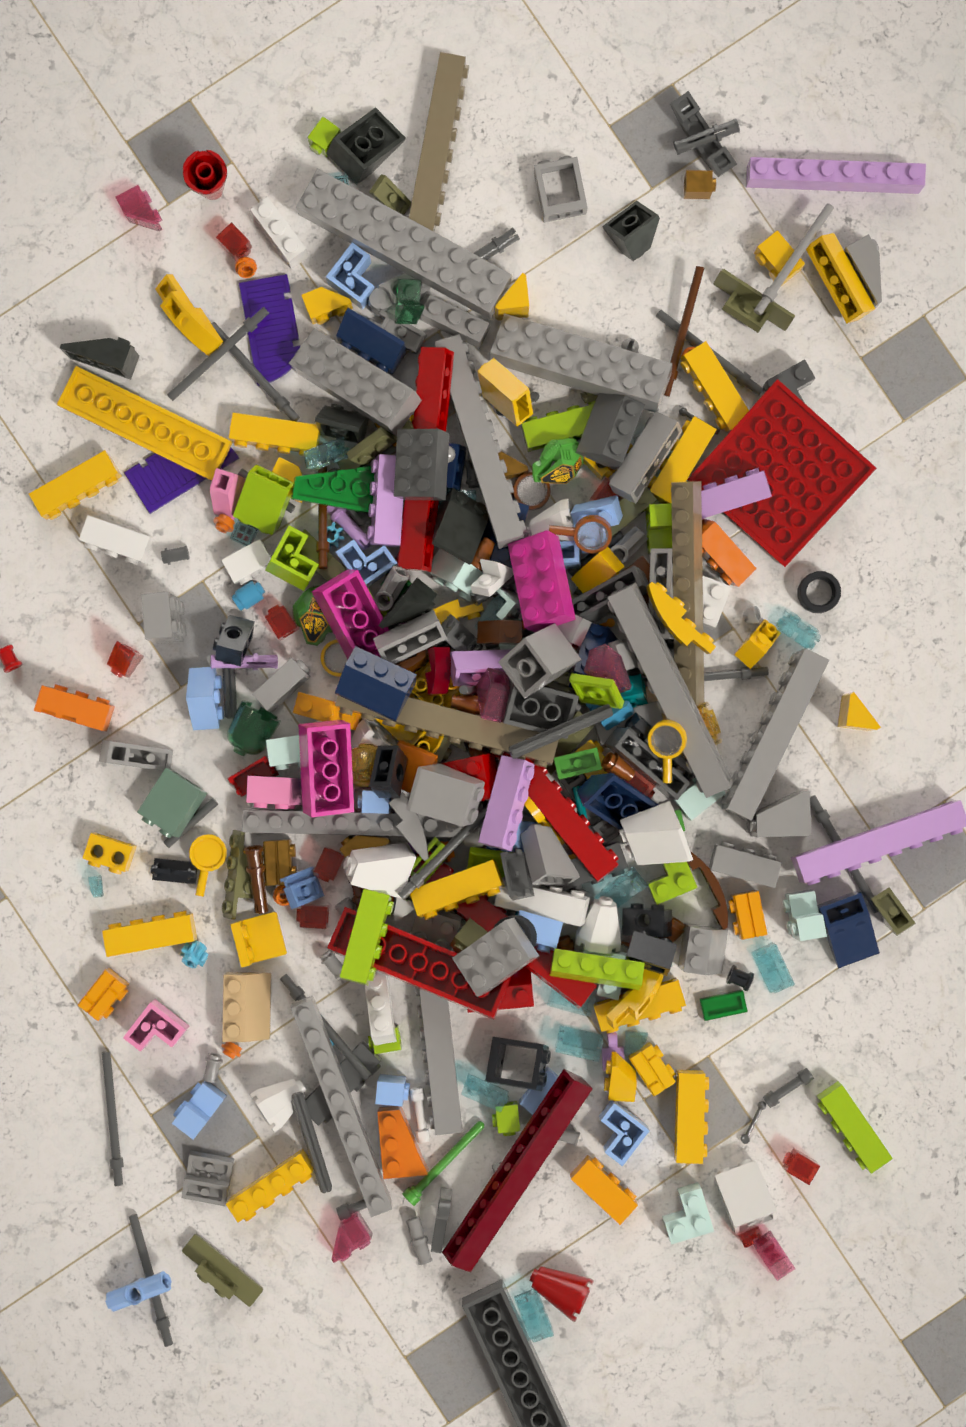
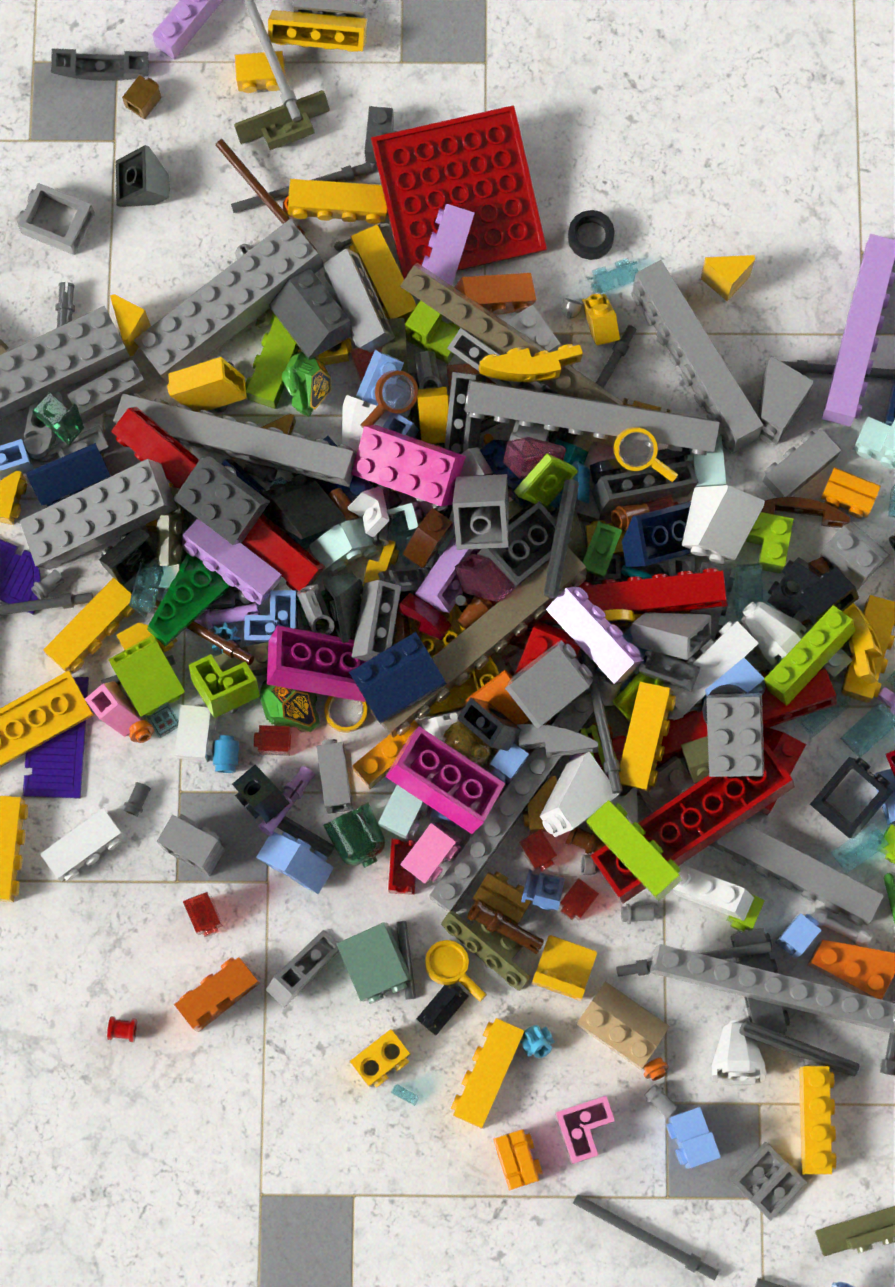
camera: 55 degrees left, 10 degrees down
orange plate [273,885,289,906] -> none
clear piece [511,472,551,510] -> none
dark grey pin [673,118,740,155] -> none
none -> light grey pin [31,569,65,600]

